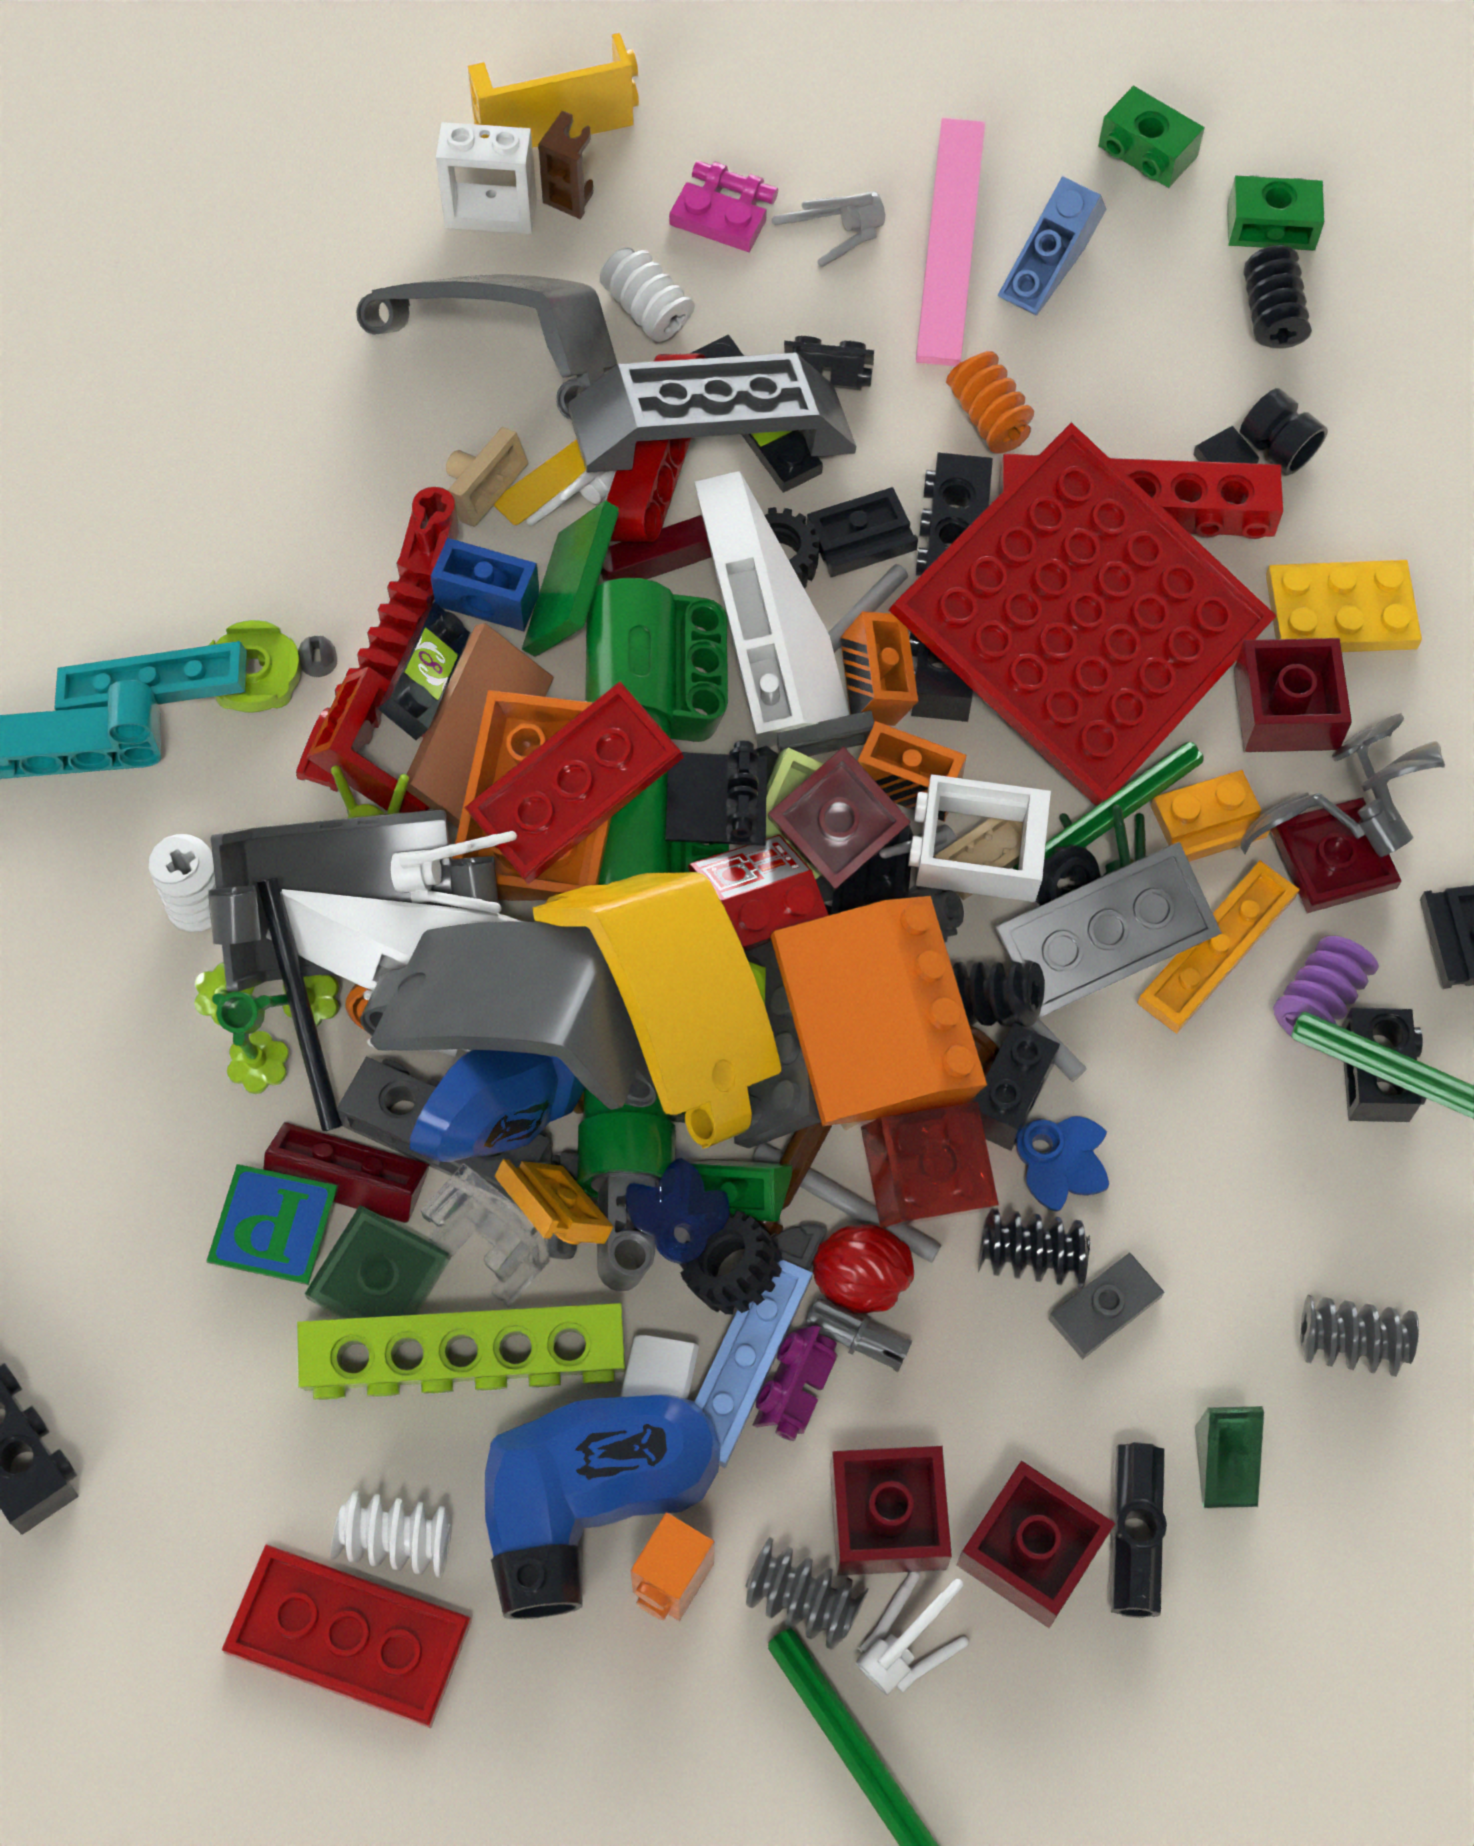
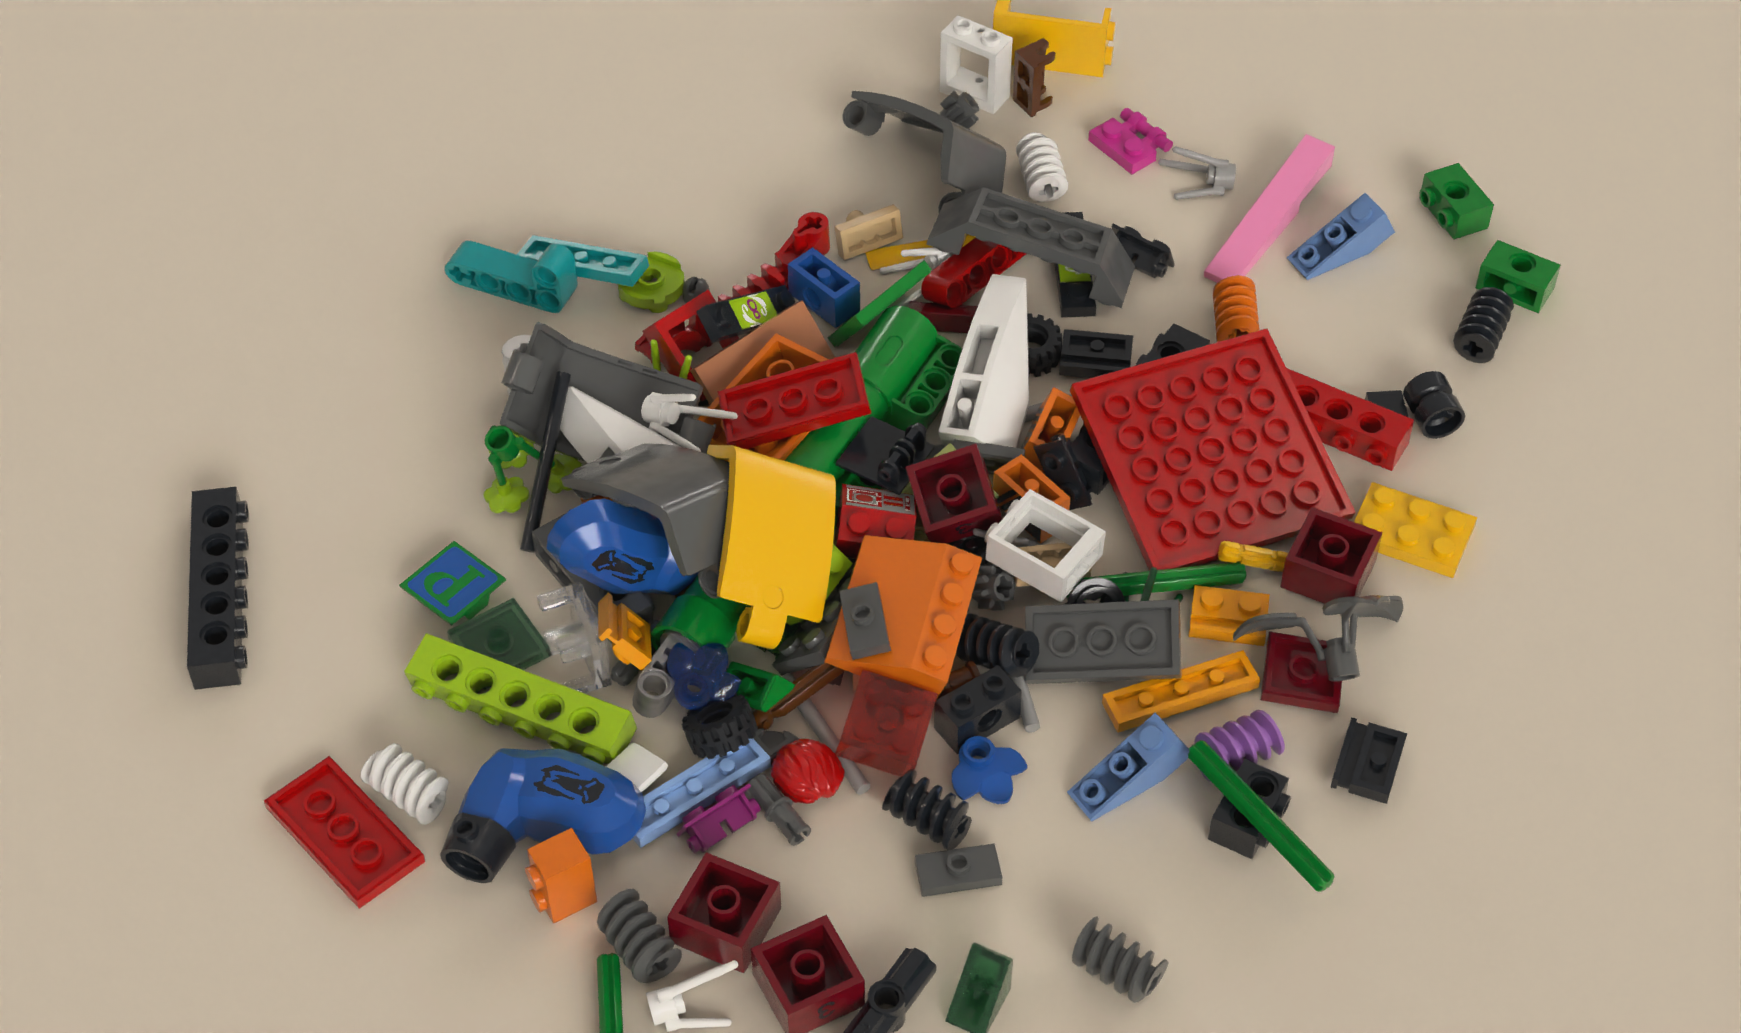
camera: 30 degrees right, 15 degrees down
dark red slope [263,1122,429,1223] -> none
none -> dark grey plate [839,582,891,660]
none -> dark grey gear [940,91,979,129]
none -> black hinge [1034,433,1093,510]
none -> medium blue slope [1067,713,1189,821]
none -> yellow axle [1218,541,1288,572]

